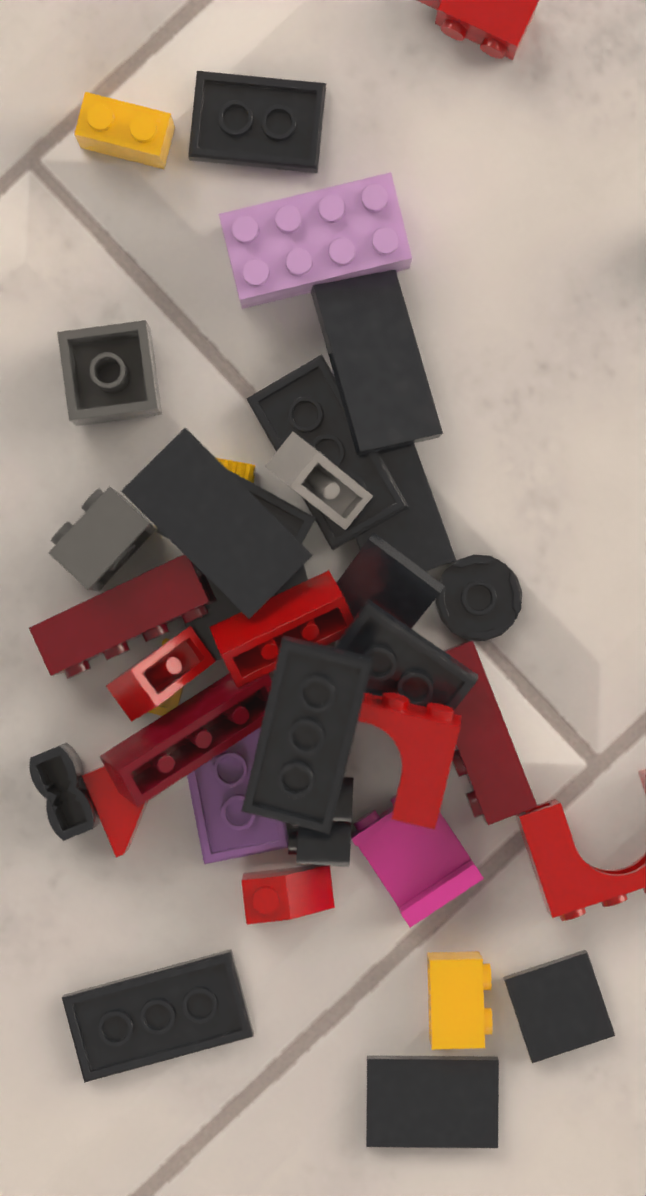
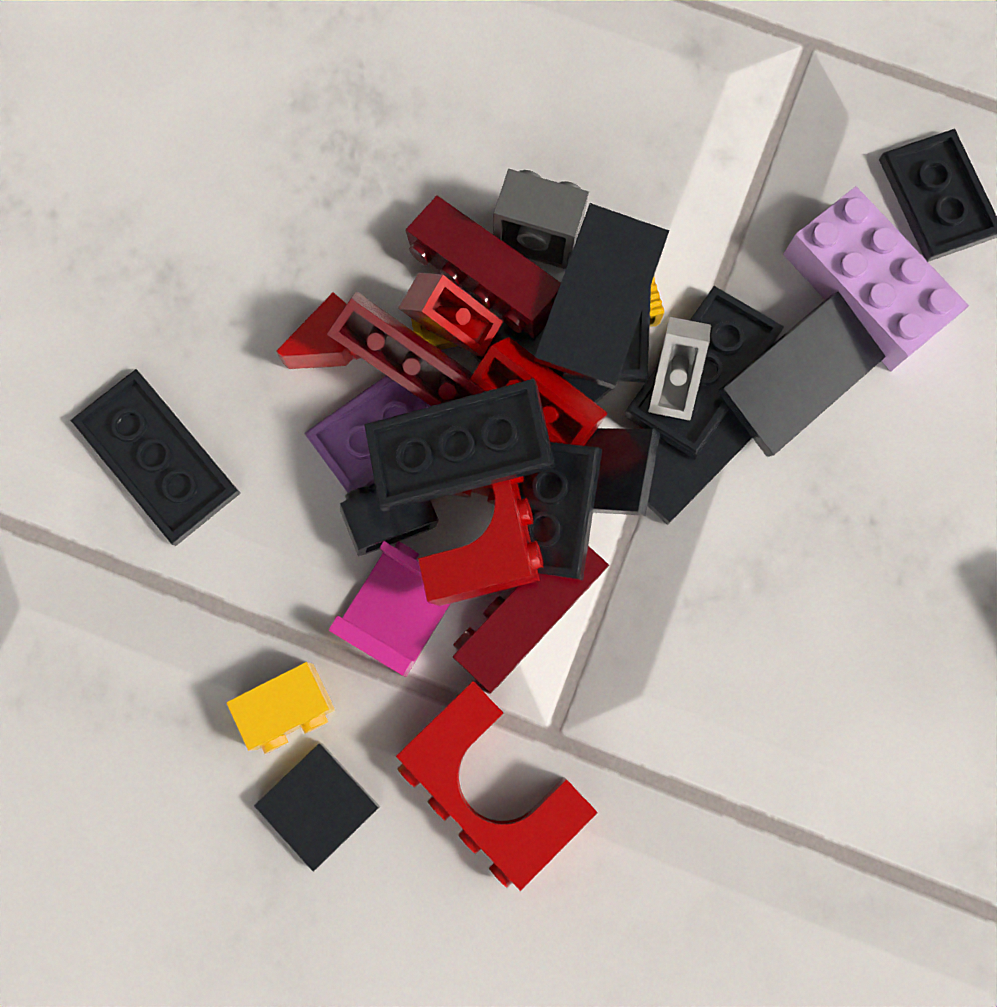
camera: 60 degrees right, 10 degrees down
black brick [29,743,100,841] -> none
dark grey brick [57,320,162,426] -> none
yellow brick [74,92,175,169] -> none
red slope [241,865,335,925] -> none
black tile [366,1055,499,1148] -> none
black tile [435,555,522,641] -> none

